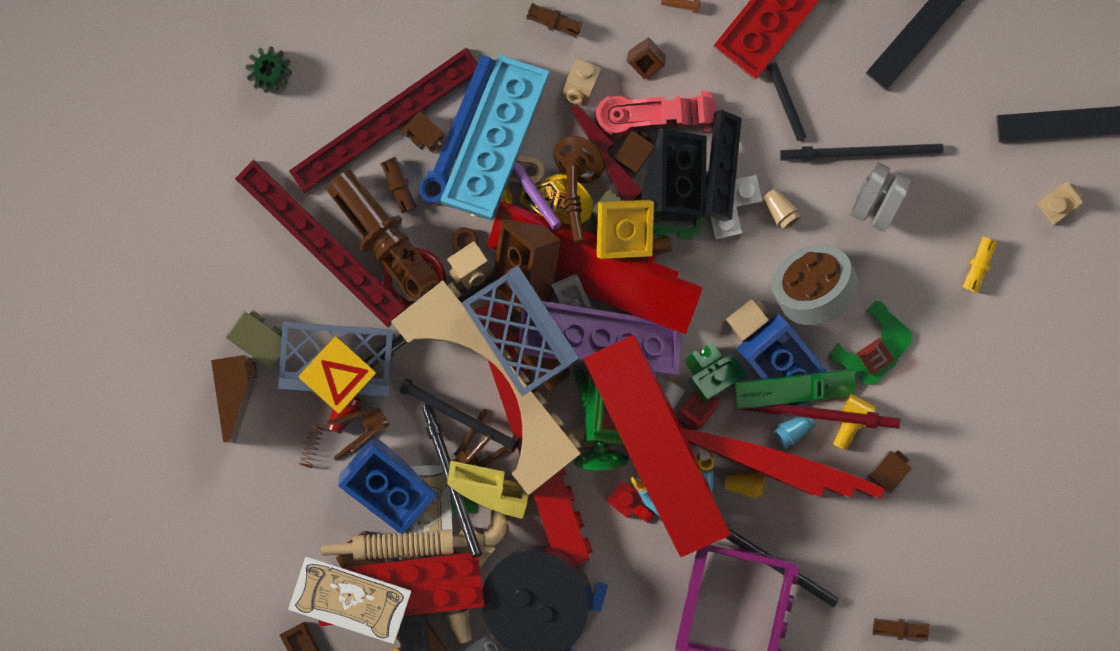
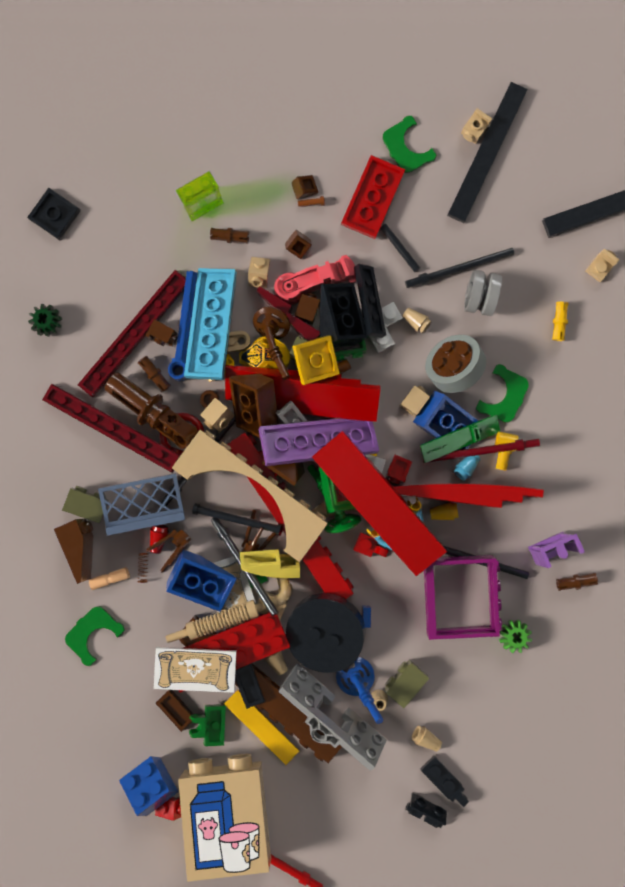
camera: 20 degrees left, 0 degrees up
yellow tile [298,336,376,414] -> none
sand blue fence [461,266,579,397] -> none
medium lavender bar [512,163,562,230] -> none
green plate [685,342,747,404] -> none
clear red tile [856,338,894,376] -> none
reddish brown brick [867,450,912,493] -> none
none -> green piece [65,606,125,666]
none -> light nougat piece [89,567,130,590]
none -> medium lavender window [528,532,585,568]

